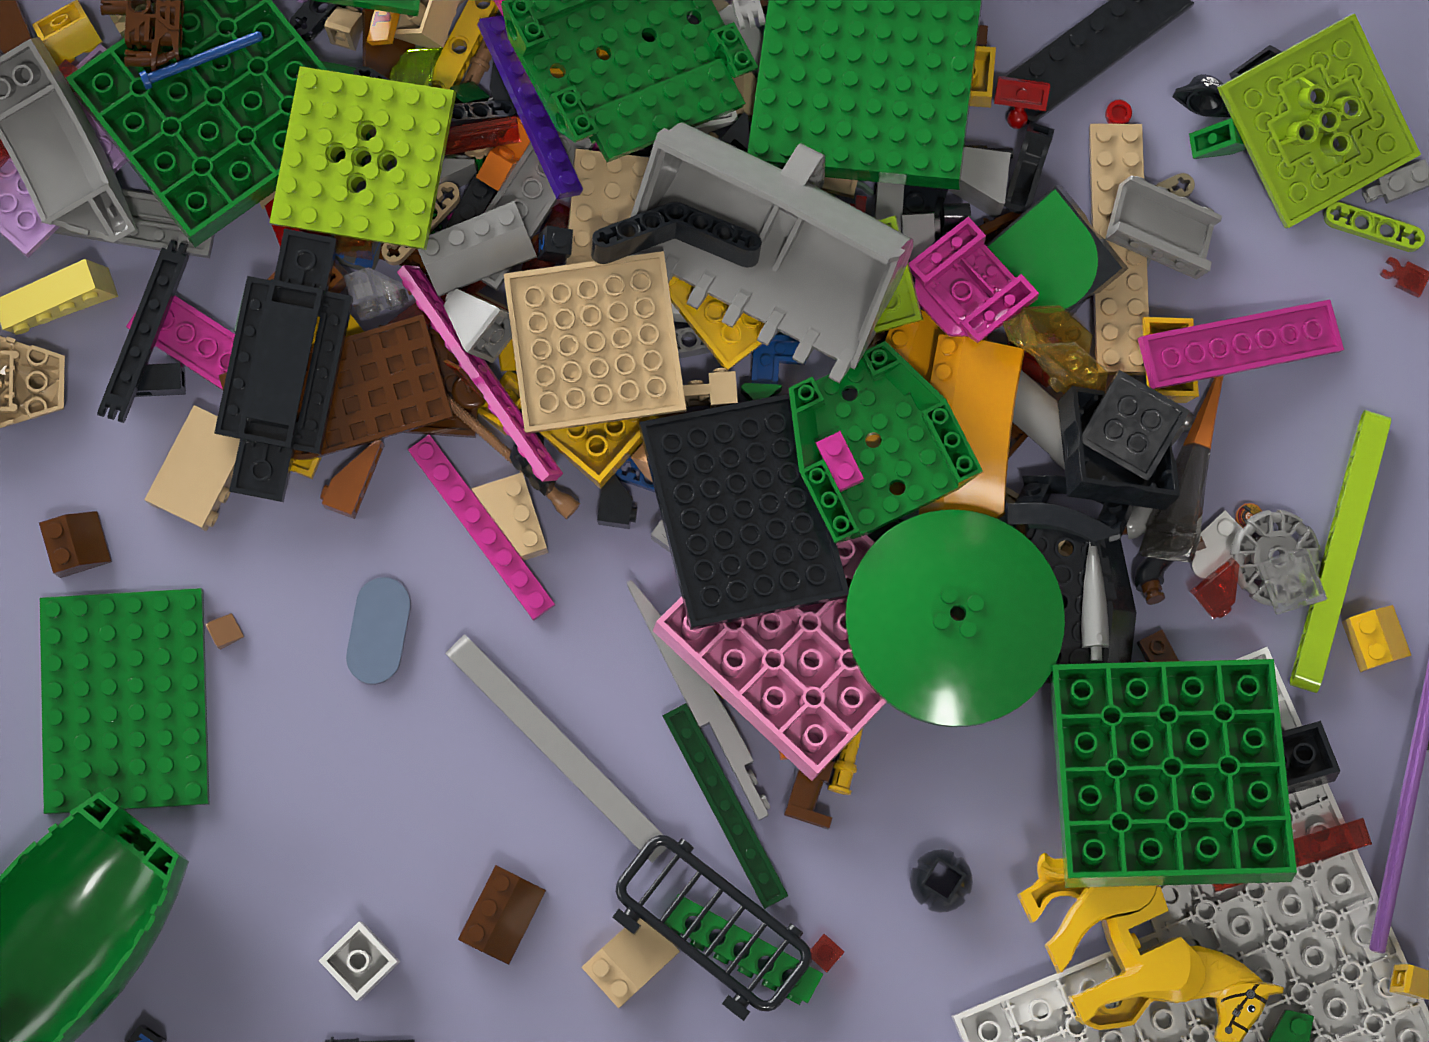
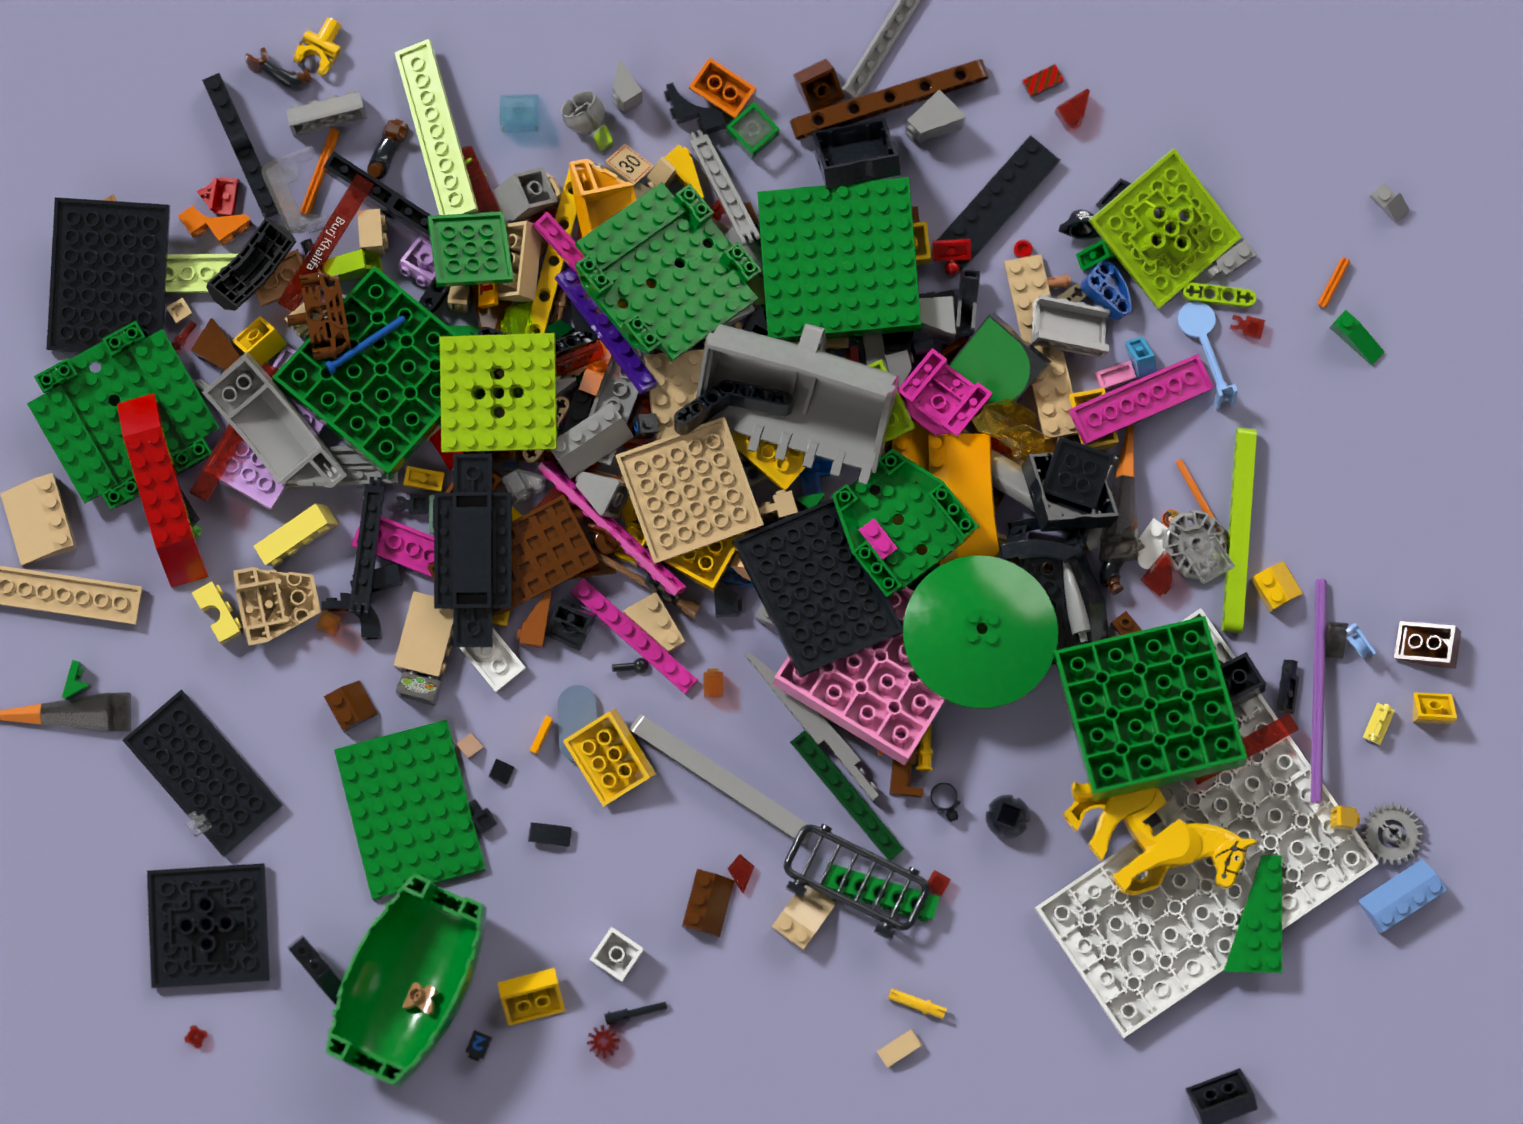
camera: 15 degrees left, 0 degrees up
none -> clear orange brick [316,610,343,638]
none -> black arch [321,593,382,640]
none -> flat silver slope [395,670,442,706]
none -> black plate [396,494,429,515]
none -> medium nougat animal [402,982,437,1015]
none -> yellow plate [403,466,445,492]
none -> white plate [459,628,526,693]
none -> black plate [469,799,497,834]
none -> black slope [489,759,515,785]
none -> yellow slope [497,968,565,1026]
none -> black slope [528,822,572,847]
none -> light orange tile [530,715,553,755]
none -> black brick [545,599,597,651]
none -> yellow slope [563,708,656,807]
none -> black bar [612,658,648,673]
none -> clear orange brick [703,668,723,697]
none -> clear red piece [727,854,755,893]
none -> black piece [930,782,961,823]
none -> nougat pin [1047,274,1071,289]
none -> blue beam [1081,260,1131,320]
none -> bright pink tile [1095,360,1137,390]
none -> dark azure slope [1125,336,1157,379]
none -> orange piece [1175,459,1228,545]
none -> light blue piece [1178,301,1238,410]
none -> black hinge [1276,660,1299,714]

